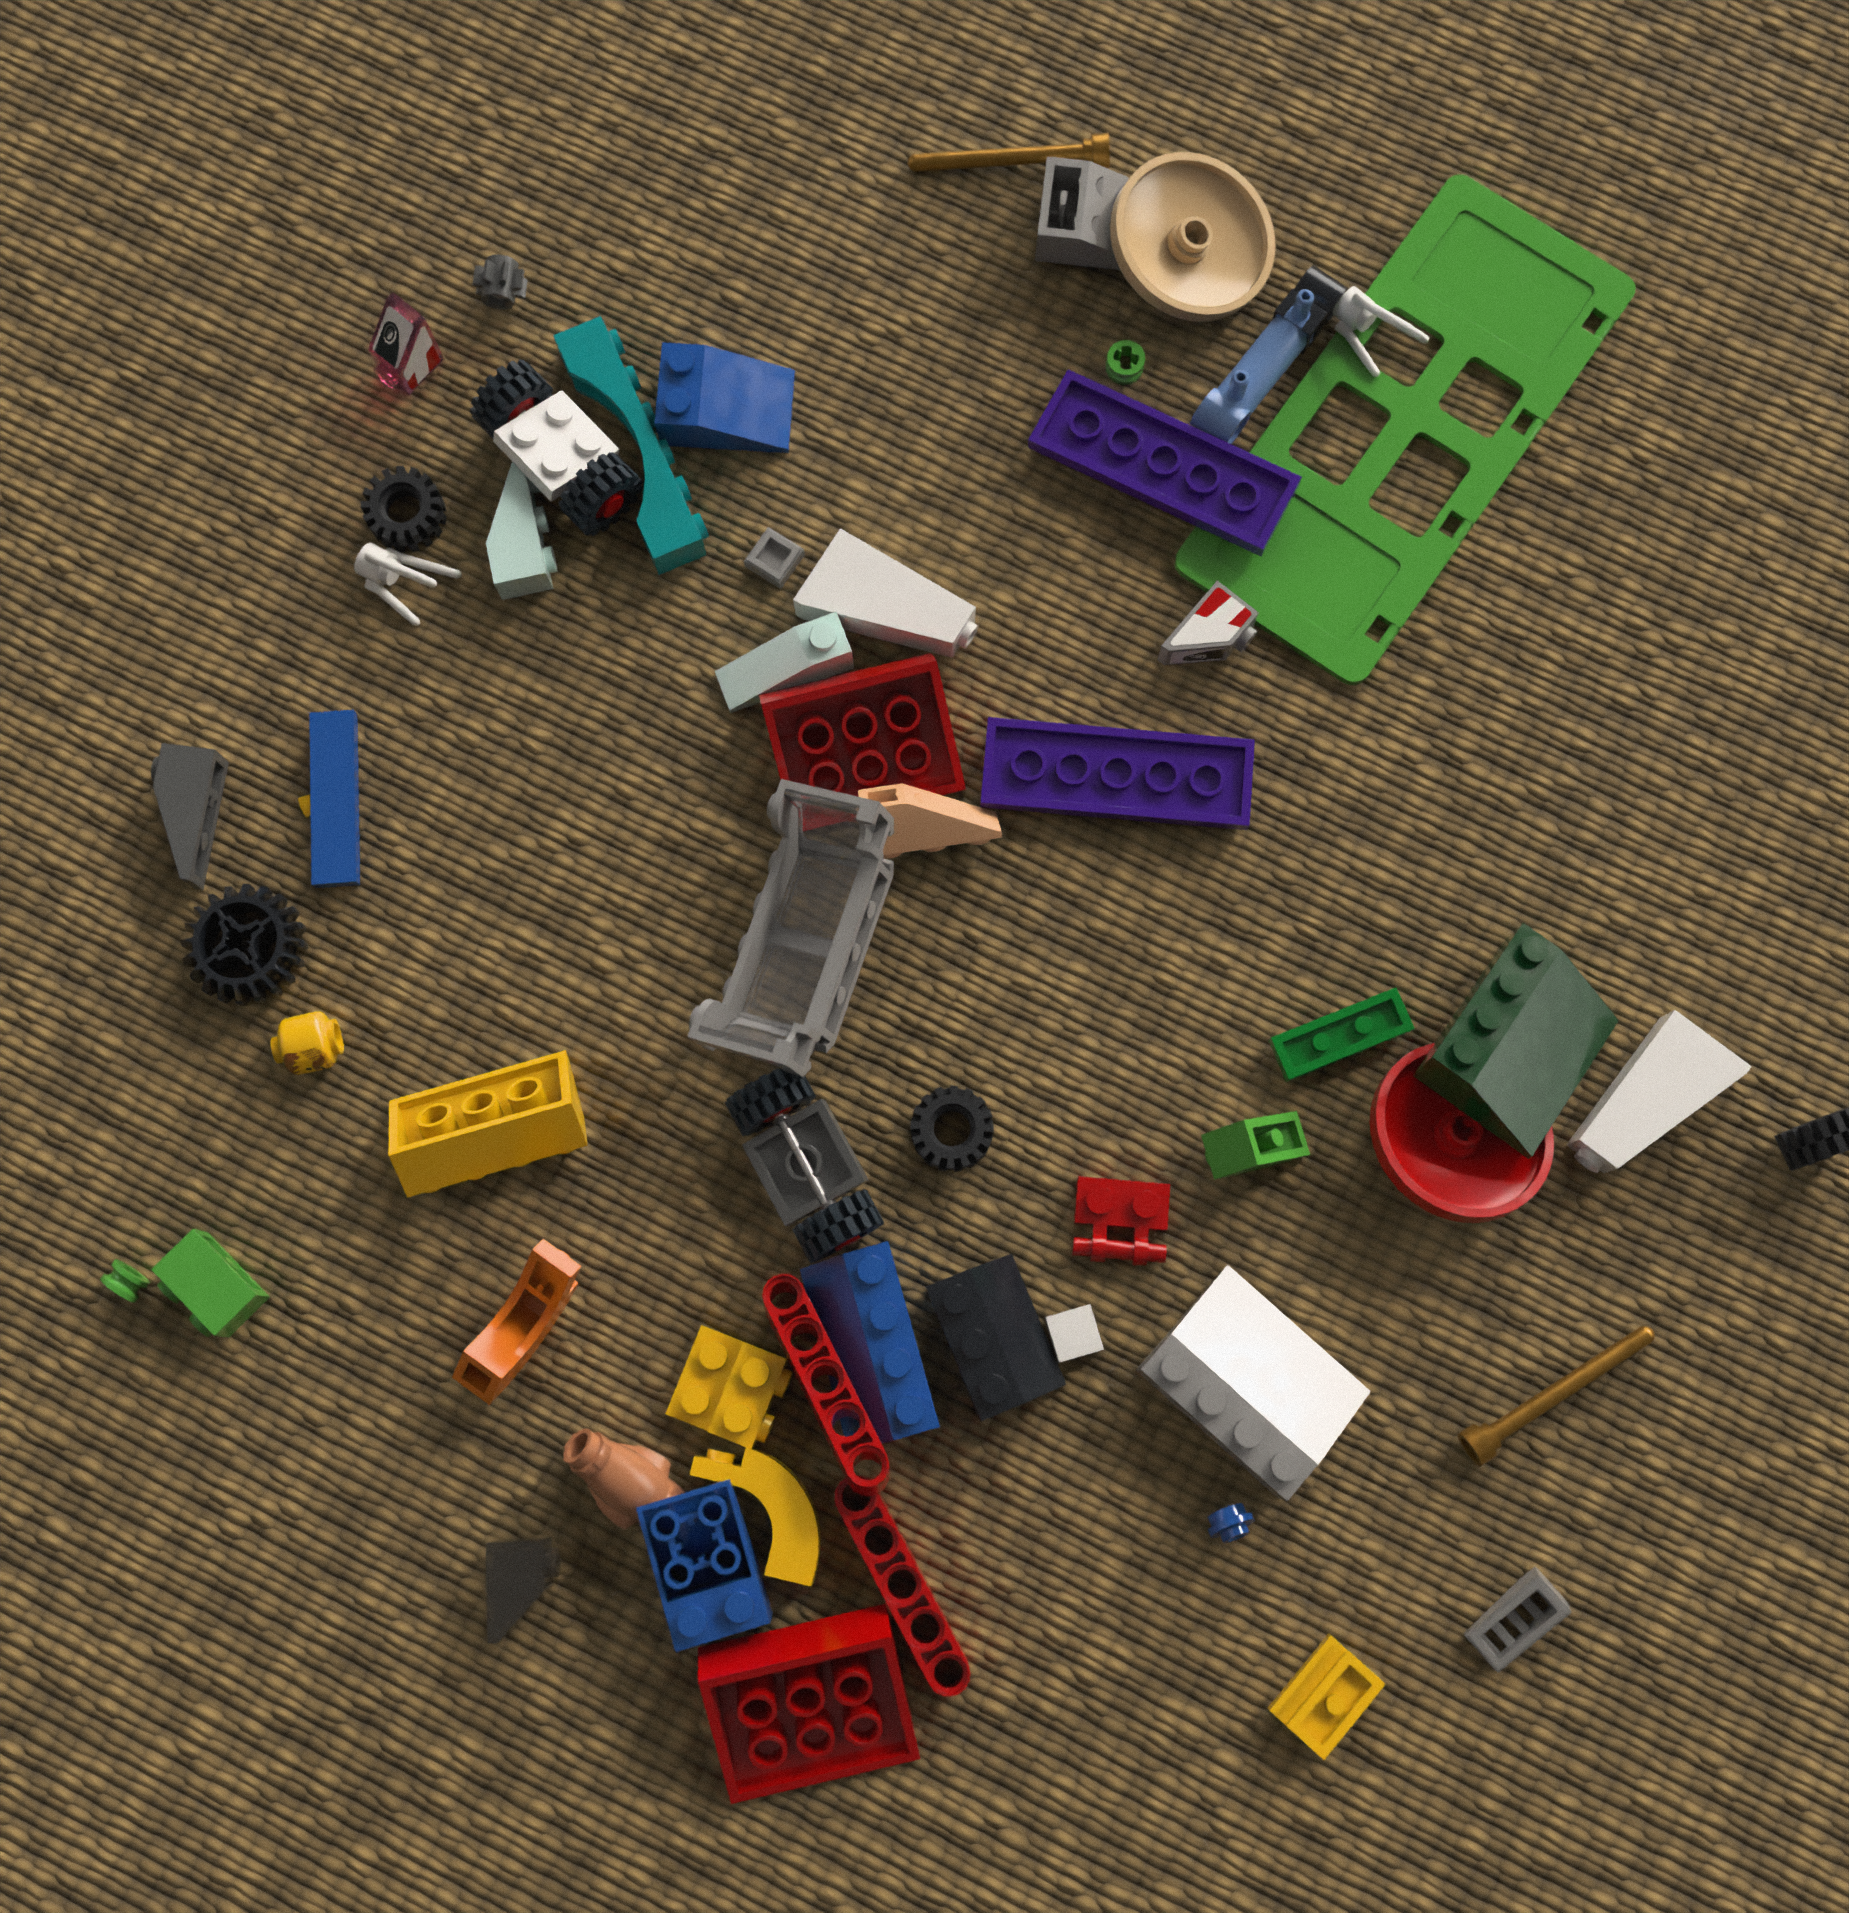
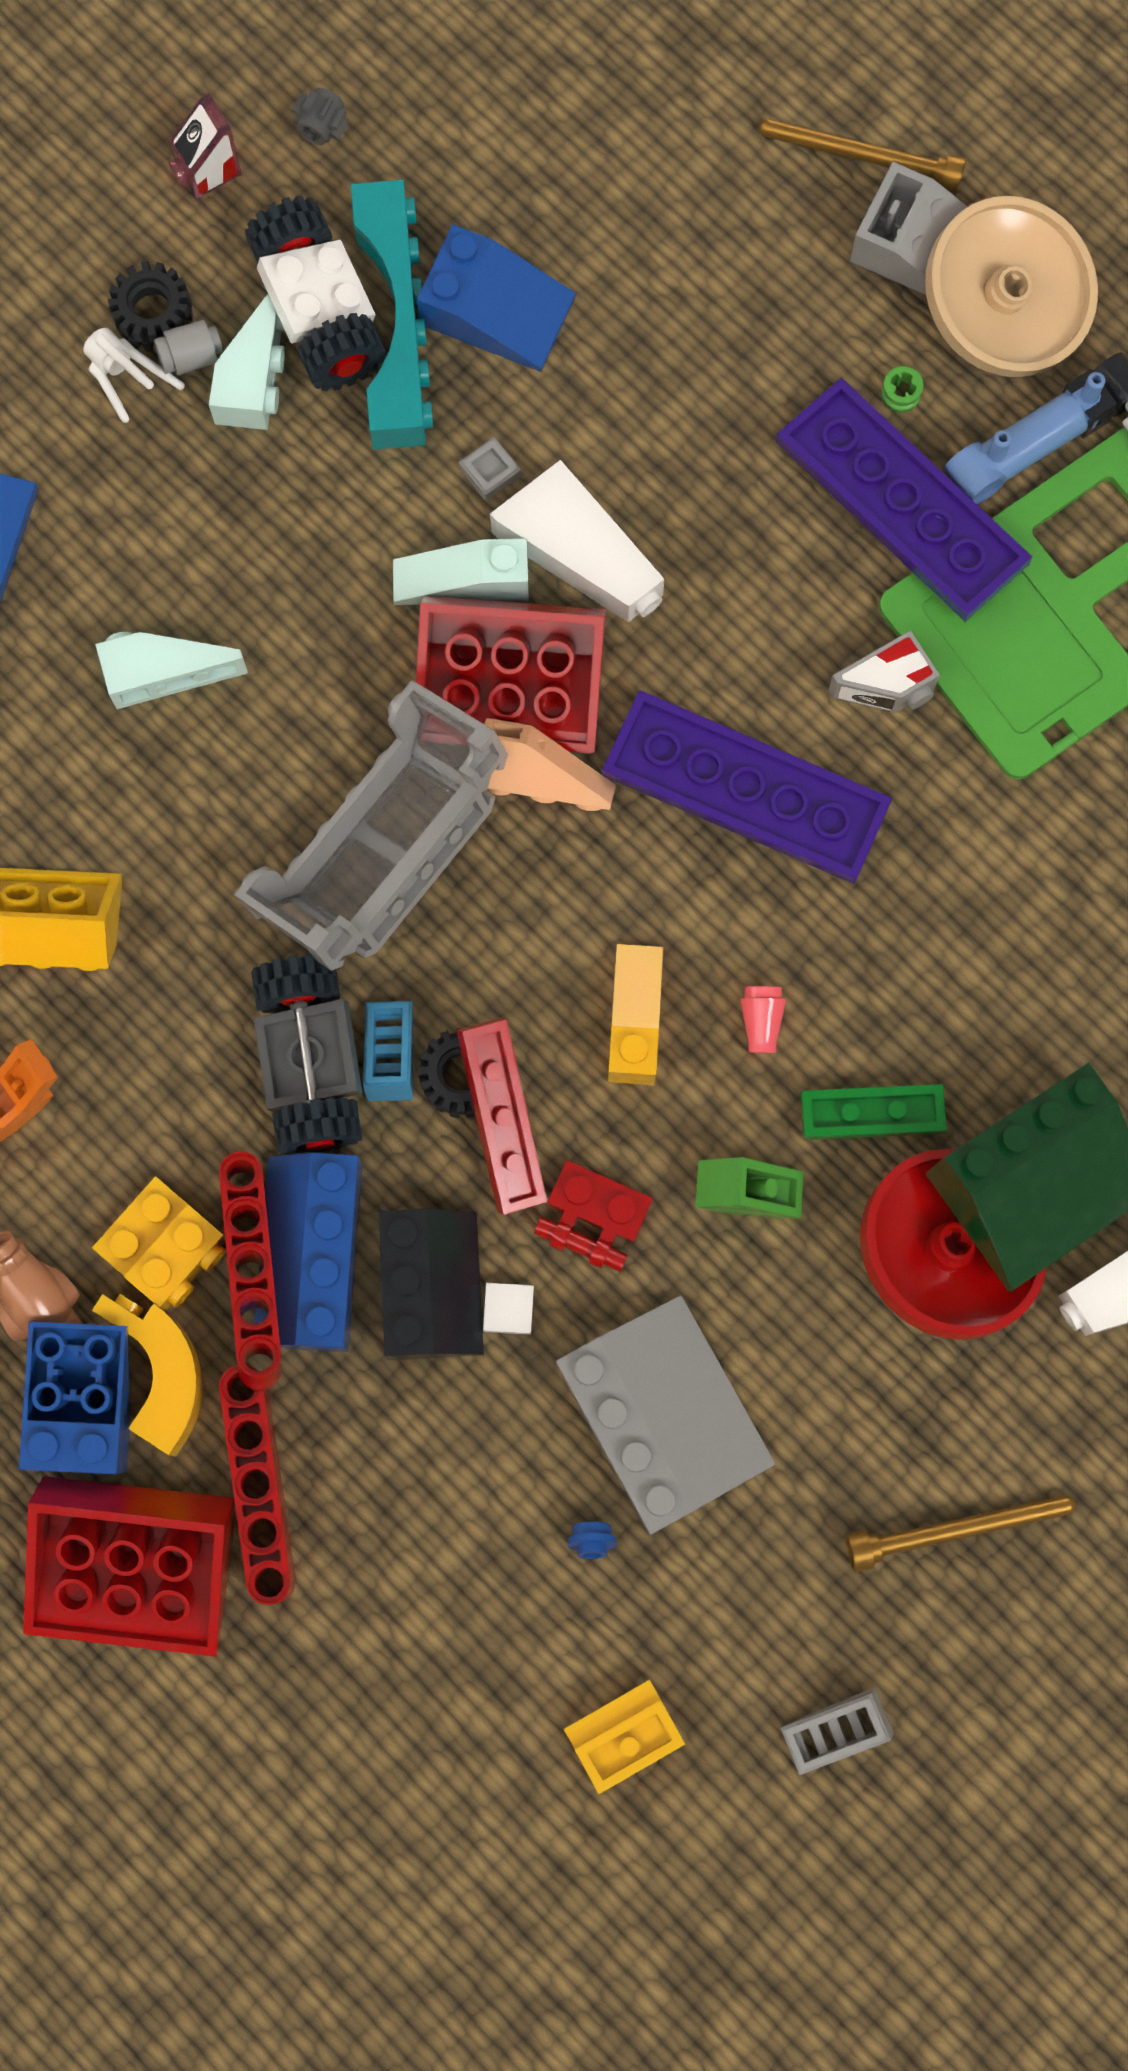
camera: 20 degrees right, 0 degrees up
none -> light aqua slope [96,632,248,709]
none -> light grey brick [153,319,223,376]
none -> dark azure slope [363,1001,414,1101]
none -> plate [456,1018,547,1215]
none -> yellow slope [608,944,663,1085]
none -> coral cone [740,986,787,1053]

